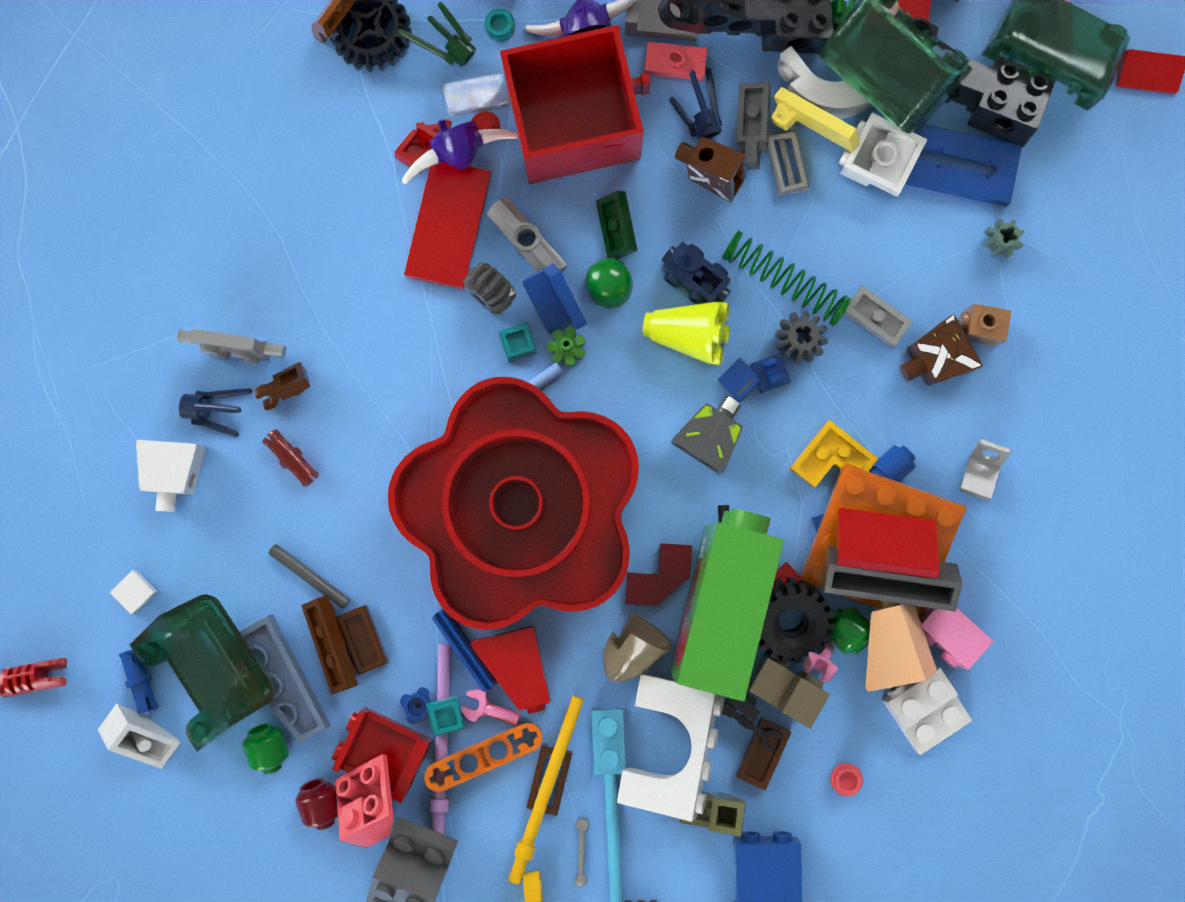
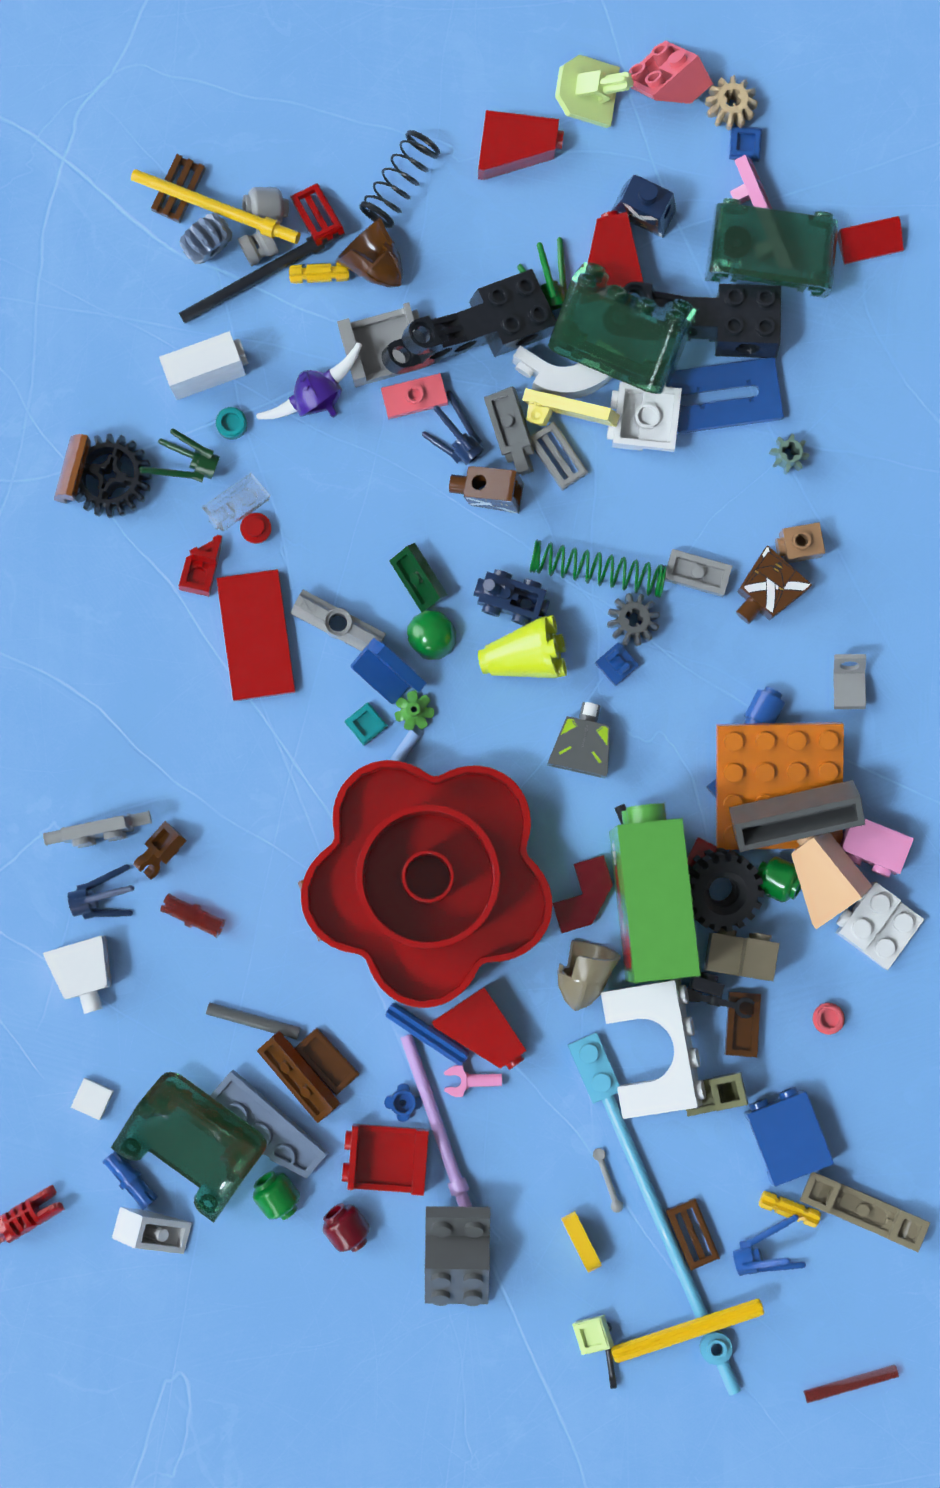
camera: 25 degrees left, 0 degrees up
coral slope [335,754,393,848] -> none
dark purple helmet [402,119,518,184] -> none
orange beam [424,722,542,792] -> none
teal tile [426,695,465,737] -> none
dark grey gear [463,262,516,314] -> none
red piece [500,25,650,184] -> none
yellow bar [508,695,584,884] -> none
reddish brown tile [526,744,573,816] -> none
blue tile [718,358,762,402] -> none
yellow plate [789,420,878,488] -> none
bright pink bar [802,642,838,682] -> none
red tile [837,508,940,578] -> none

